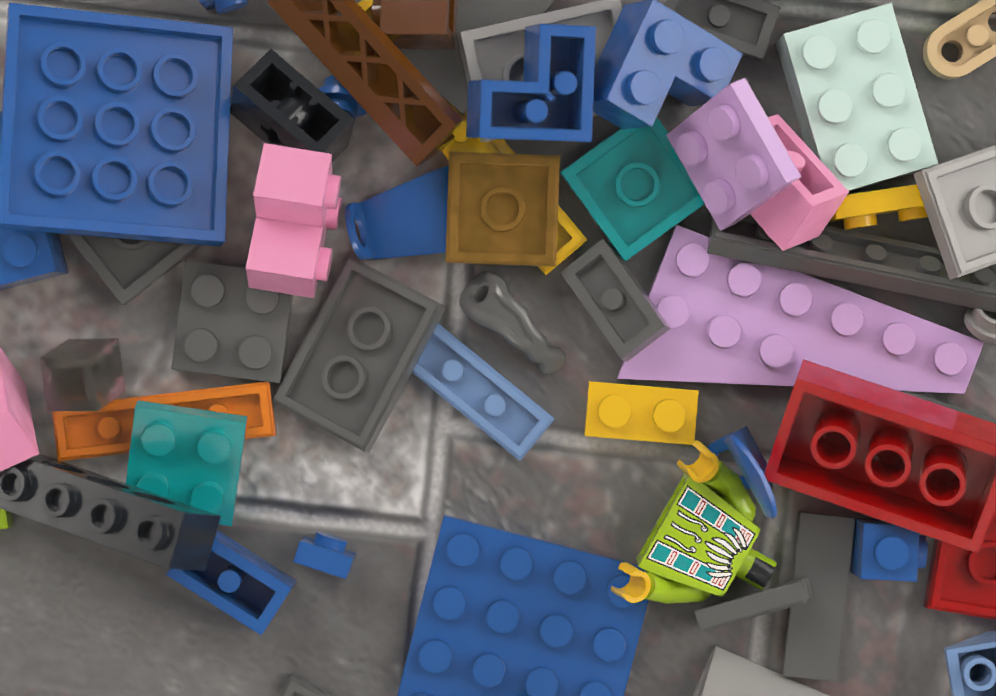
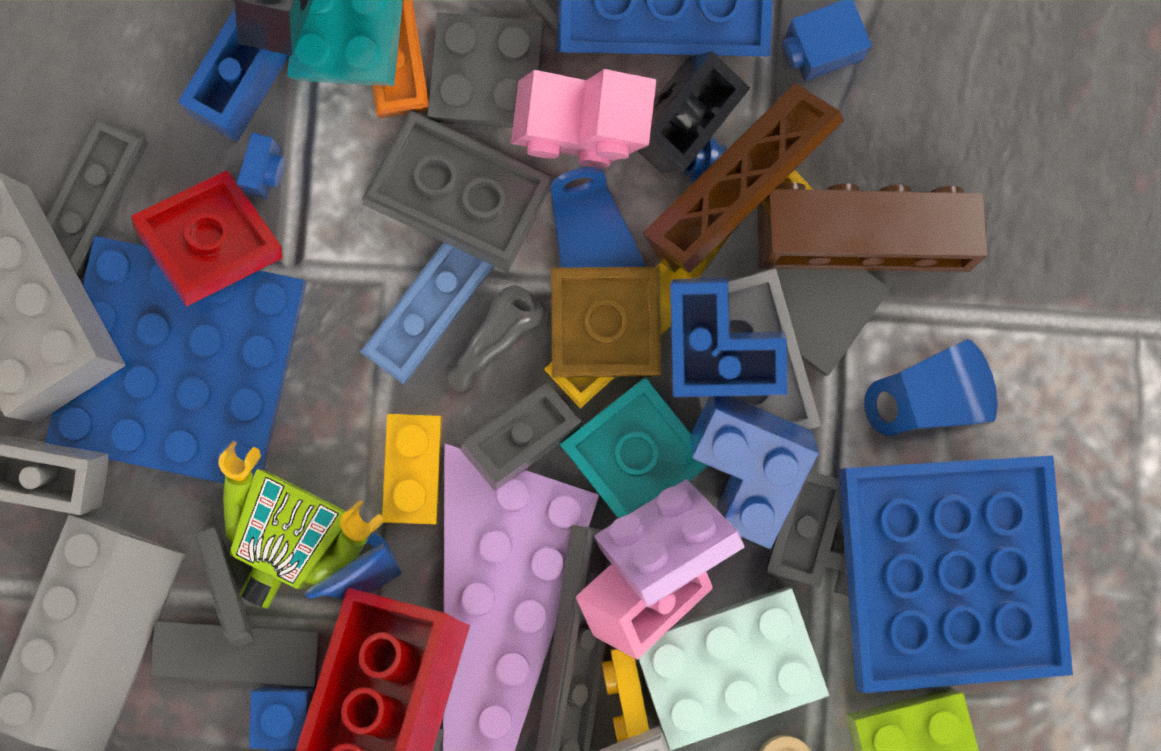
camera: 85 degrees right, 5 degrees down
none -> red plate [131,170,283,307]

